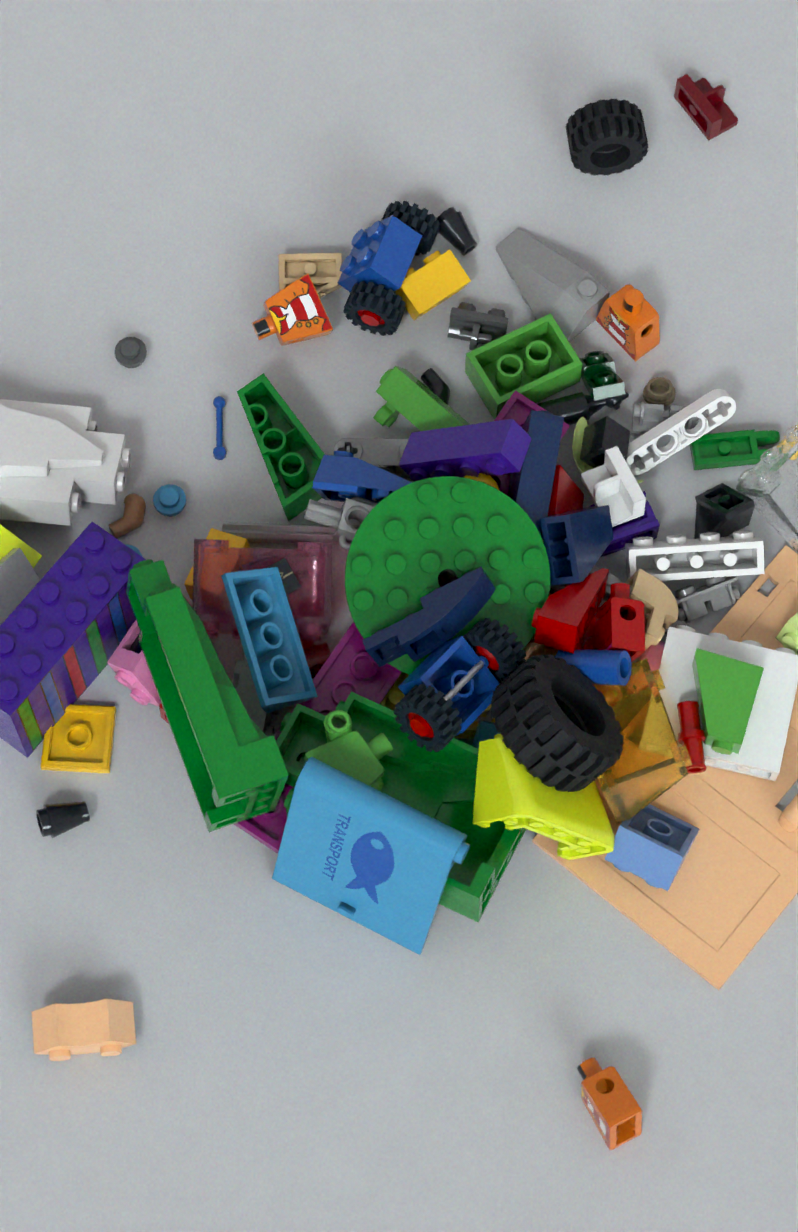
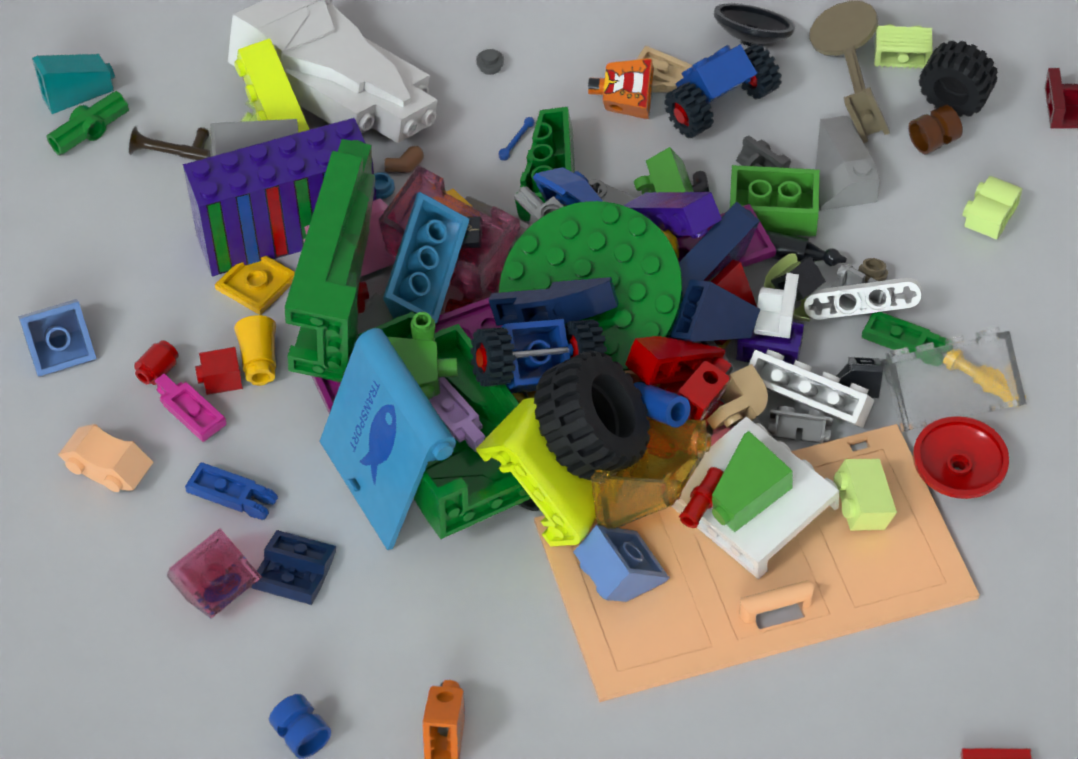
camera: 35 degrees right, 15 degrees down
black cone [36,801,90,838] -> none
dark azure plate [153,484,186,517] -> none
yellow brick [394,249,471,321] -> none
black cone [435,207,477,256] -> none
dark green slope [579,351,626,401] -> none
orange torso [596,284,660,362] -> none
none -> red brick [134,340,179,385]
none -> dark pink hinge [155,374,227,442]
none -> clear pink slope [166,528,262,619]
none -> blue hinge [185,462,278,520]
none -> red brick [195,347,243,395]
none -> yellow plant [234,315,276,386]
none -> dark blue slope [251,530,336,605]
none -> blue wheel [269,694,332,759]
none -> lavender hinge [429,377,485,452]
none -> black dish [713,3,795,46]
none -> dark tan piece [809,1,890,143]
none -> yellowish green brick [874,24,933,69]
none -> reddish brown wheel [908,105,963,154]
none -> yellowish green brick [963,176,1023,239]

